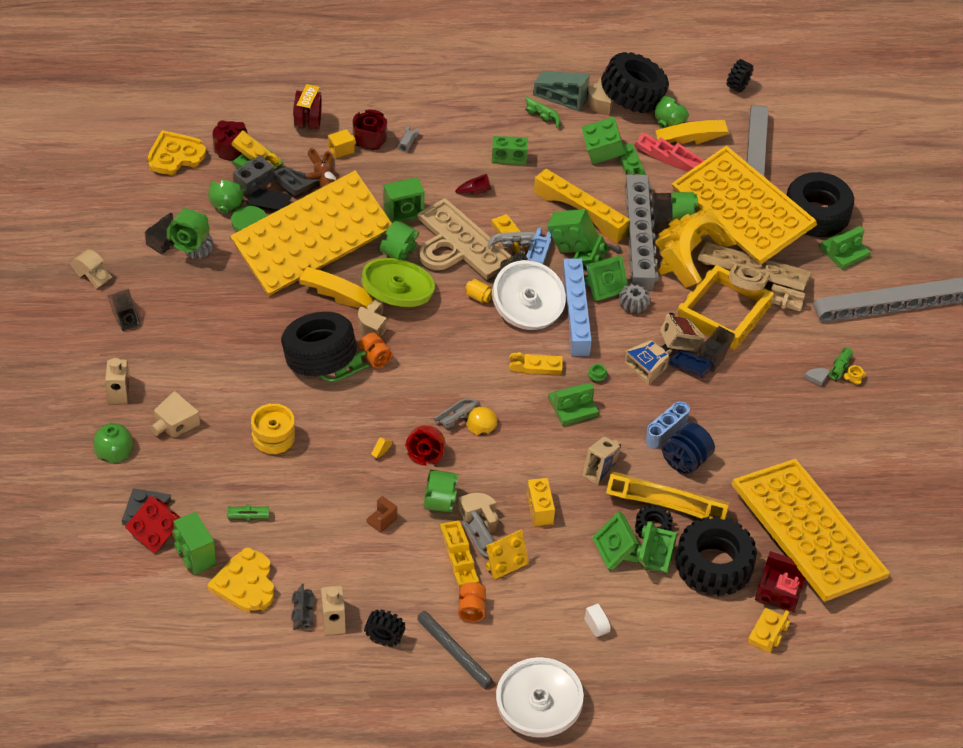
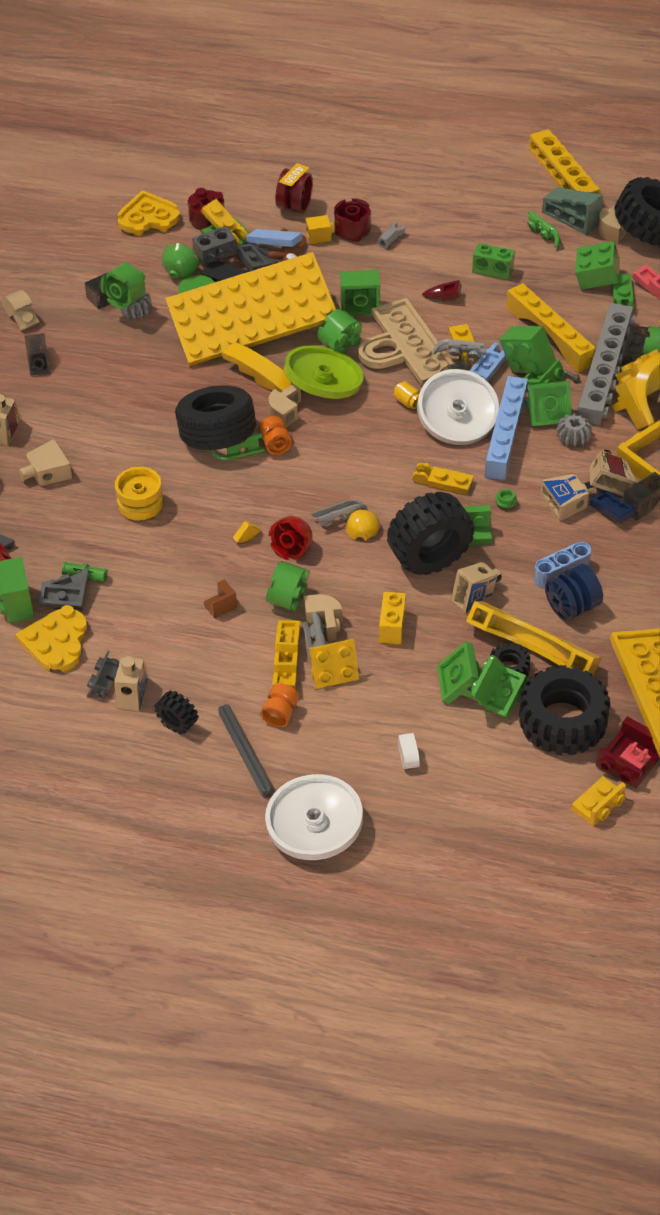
camera: 20 degrees right, 0 degrees up
none -> dark grey wing [38,568,90,610]
none -> light blue tile [246,229,303,247]
none -> black tyre [387,492,474,575]
none -> yellow brick [529,129,600,194]

